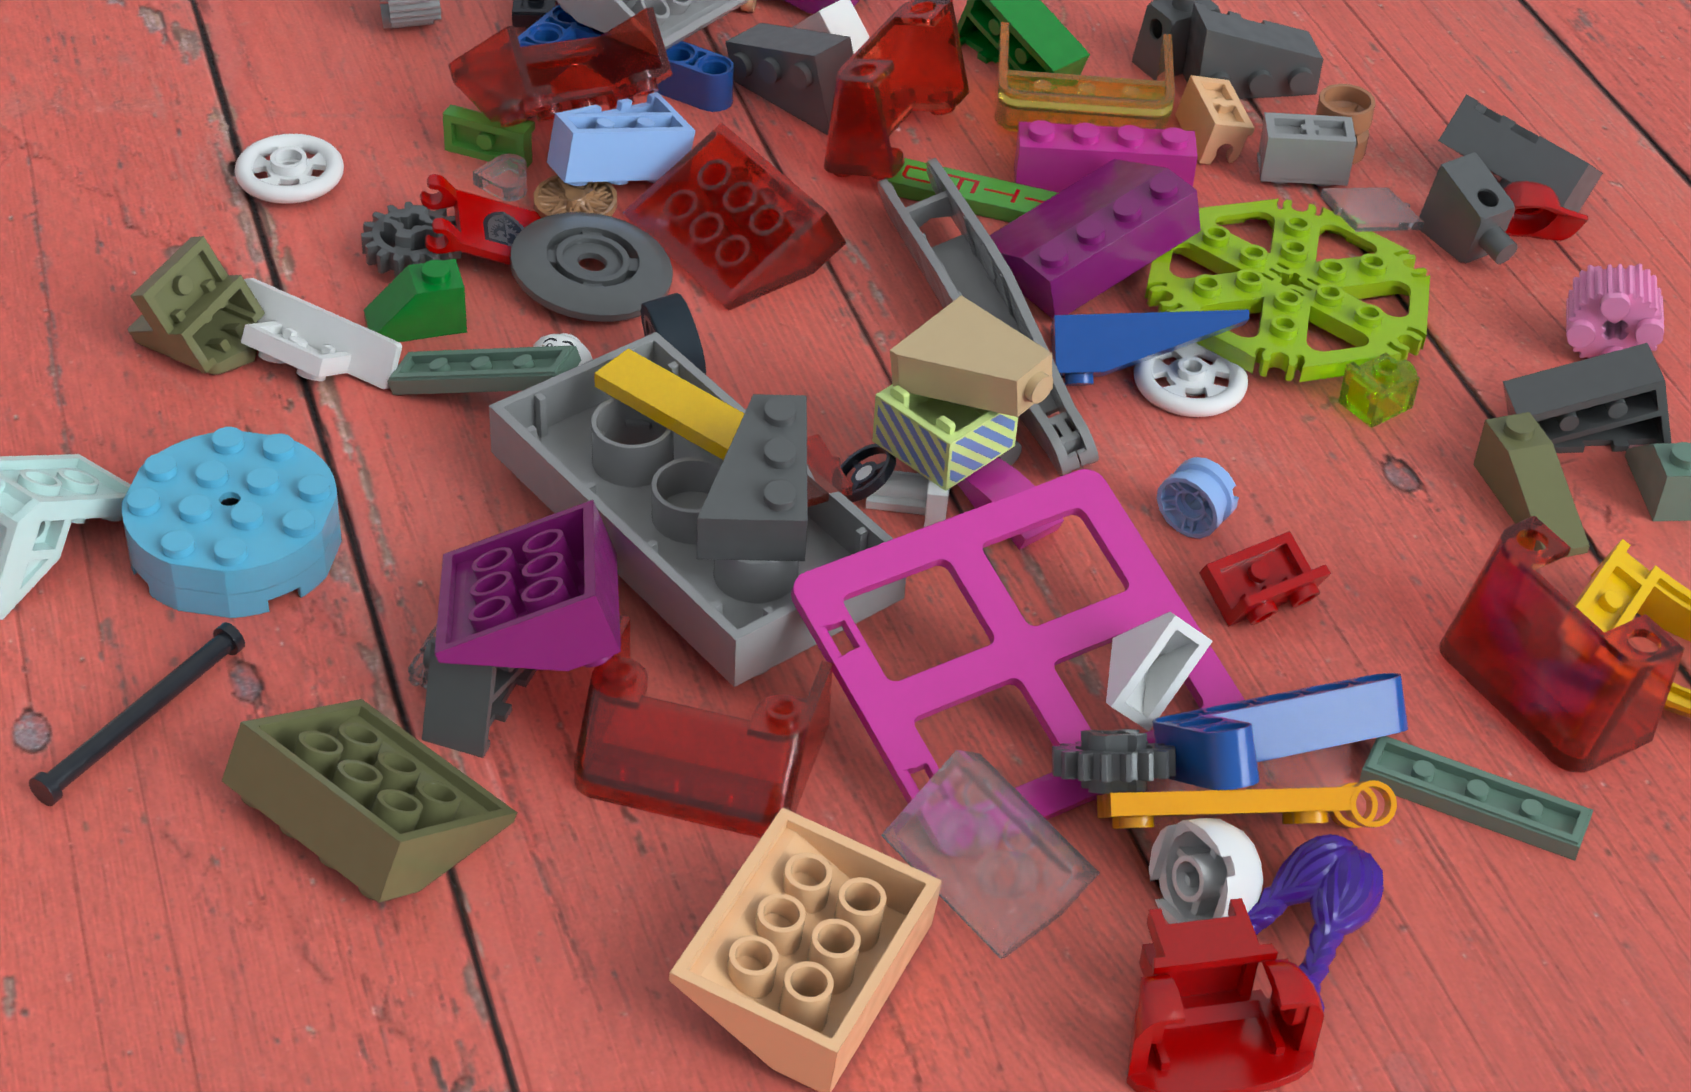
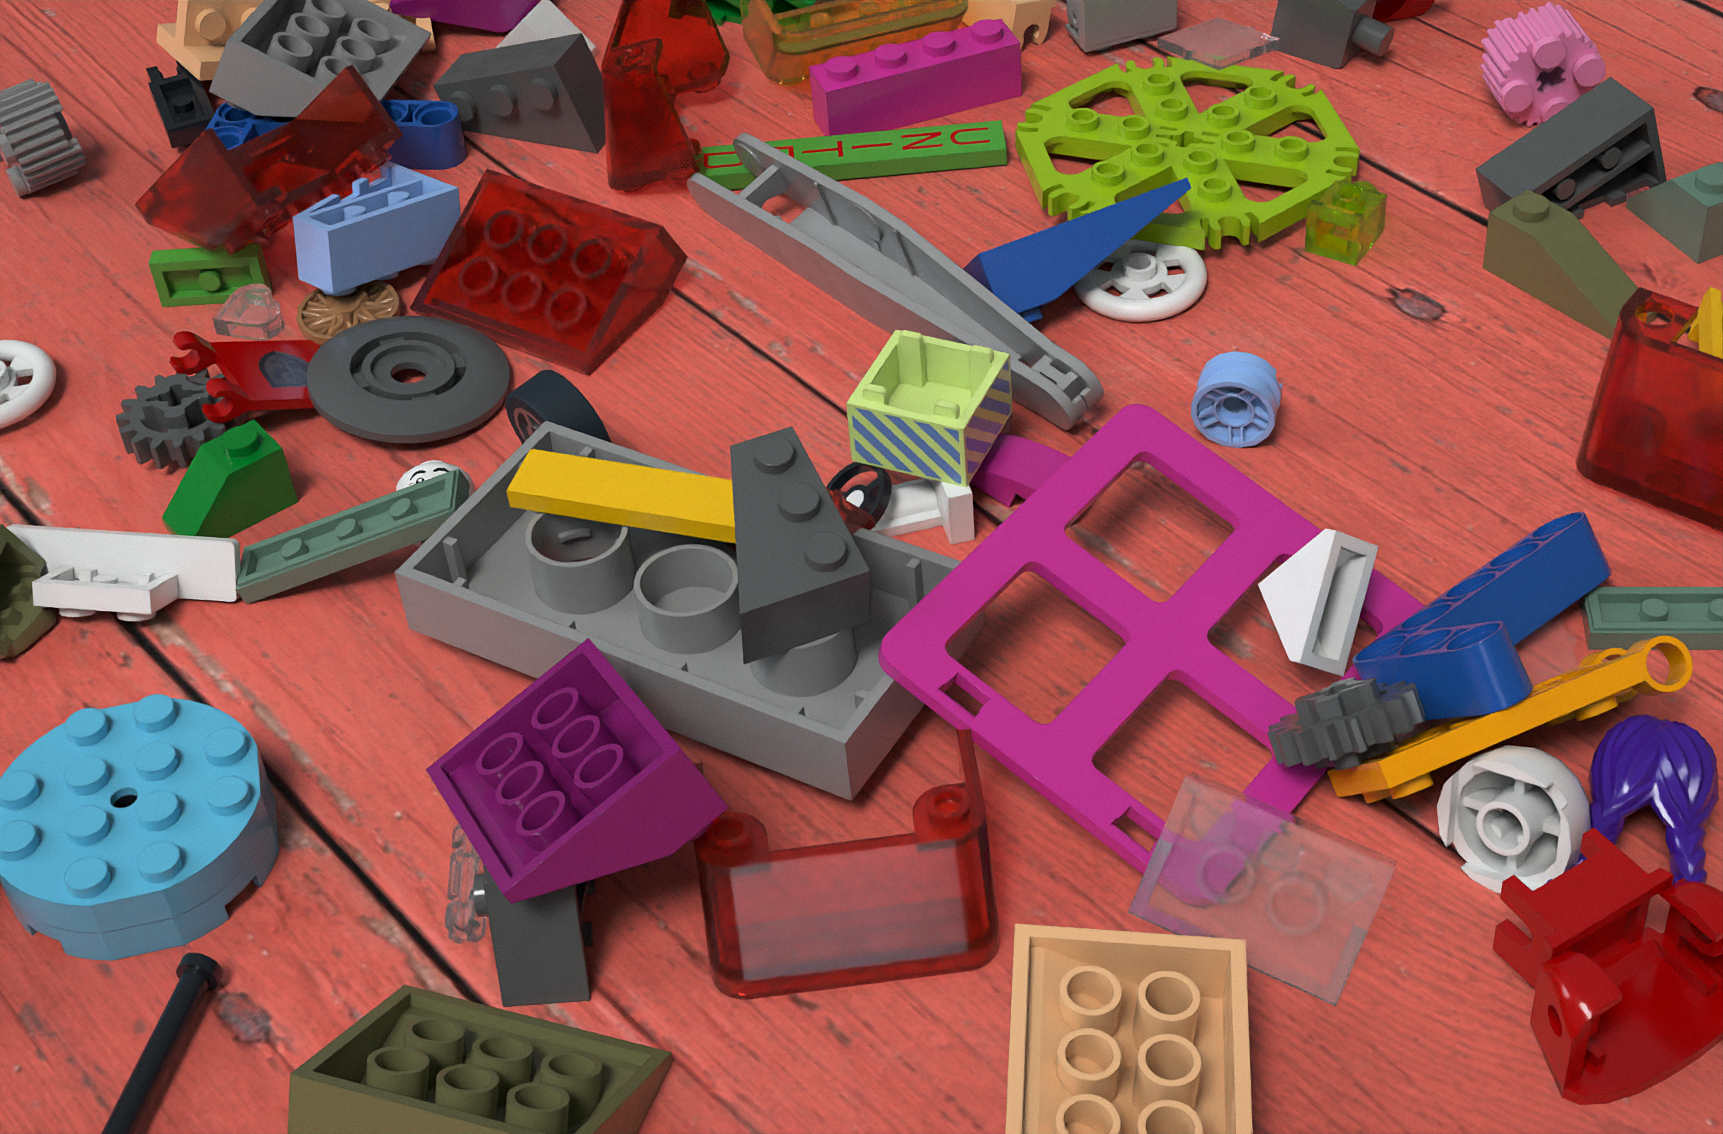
camera: 15 degrees left, 0 degrees up
tan slope [890,295,1053,417] -> none
magenta slope [989,159,1201,319] -> none
red bracket [1199,531,1331,627] -> none

